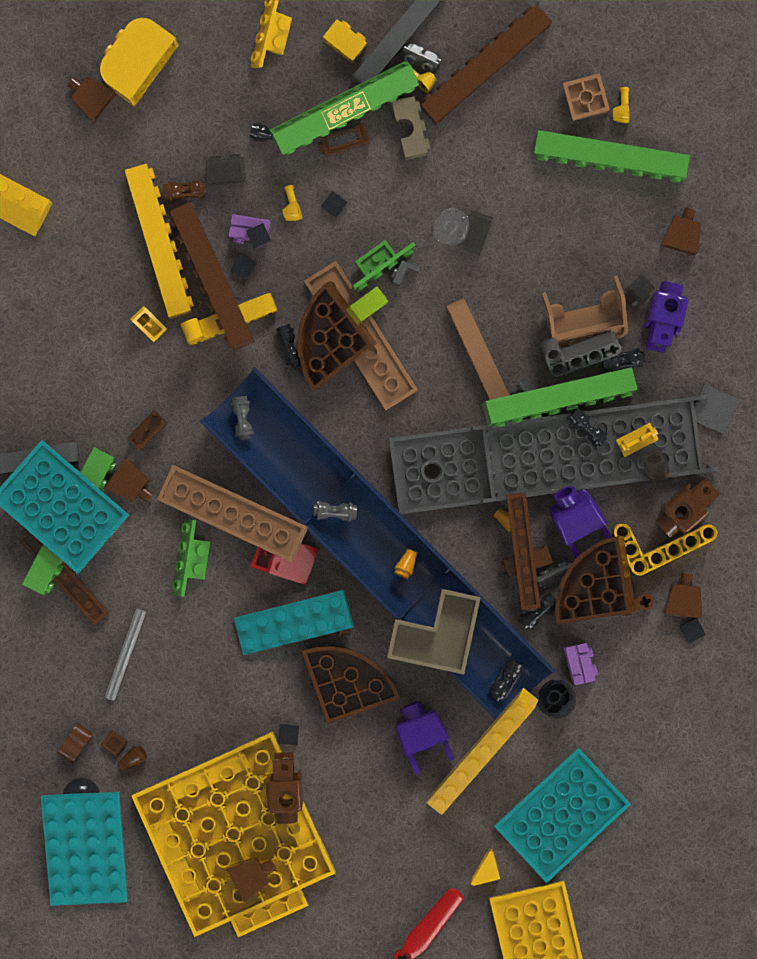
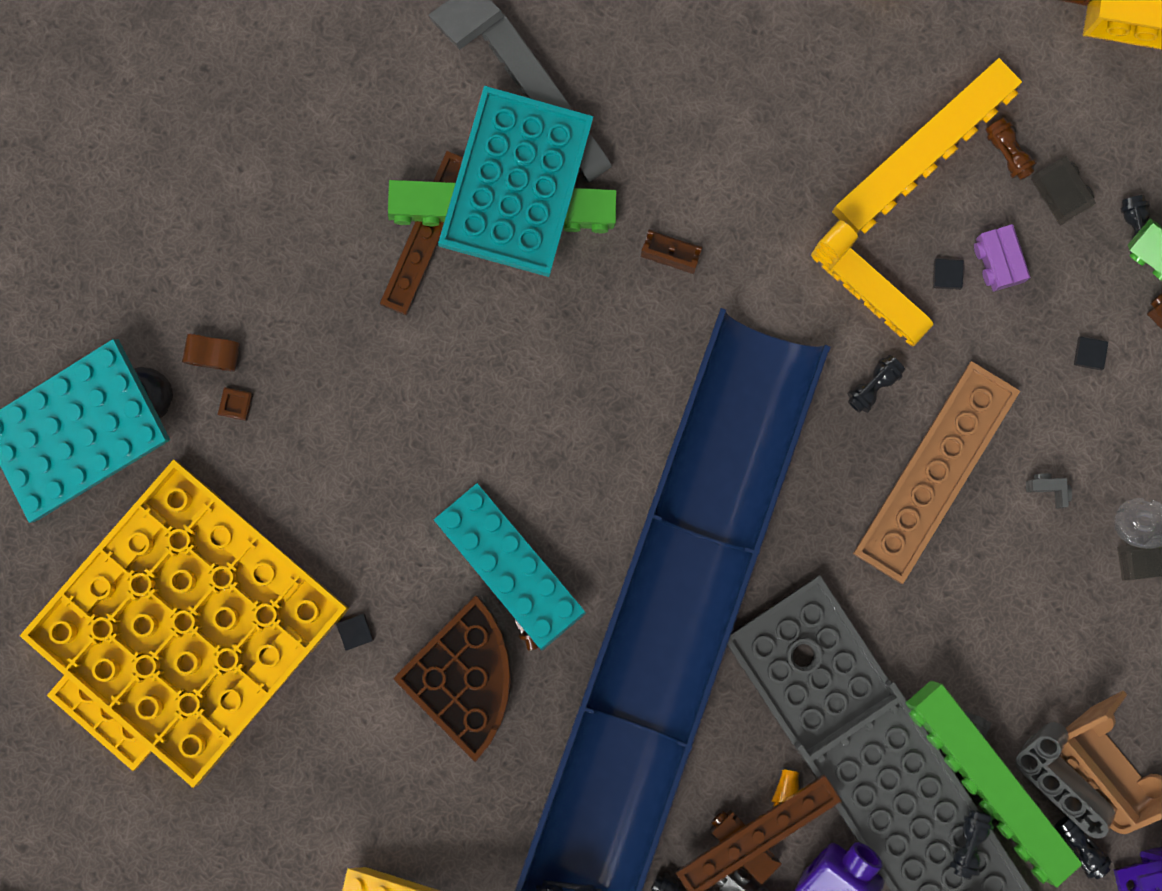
camera: 65 degrees right, 5 degrees down
reddish brown torso [104,458,154,502] -> none
light grey axle [105,609,146,700] -> none
reddish brown cone [118,745,147,771] -> none
yellow slope [130,306,167,342] -> none
medium nougat plate [157,465,308,562] -> none
reddish brown brick [169,202,255,351] -> none
bright green bracket [172,519,210,596] -> none
reddish brown torso [226,856,276,902] -> none
dark grey piece [230,396,254,440] -> none
black tile [246,223,271,249] -> none
red slope [251,543,318,585] -> none
reddish brown piece [266,752,304,824] -> none
yellow bar [282,185,302,221] -> none
reddish brown brick [297,282,377,391] -> none
dark grey piece [313,501,357,522] -> none
bright green bracket [350,240,415,292] -> none
lime tile [350,286,389,322] -> none
dark tan piece [387,589,481,674] -> none
light orange cone [394,549,417,579] -> none
dark purple piece [396,701,455,775] -> none
medium nougat beam [446,298,509,422] -> none

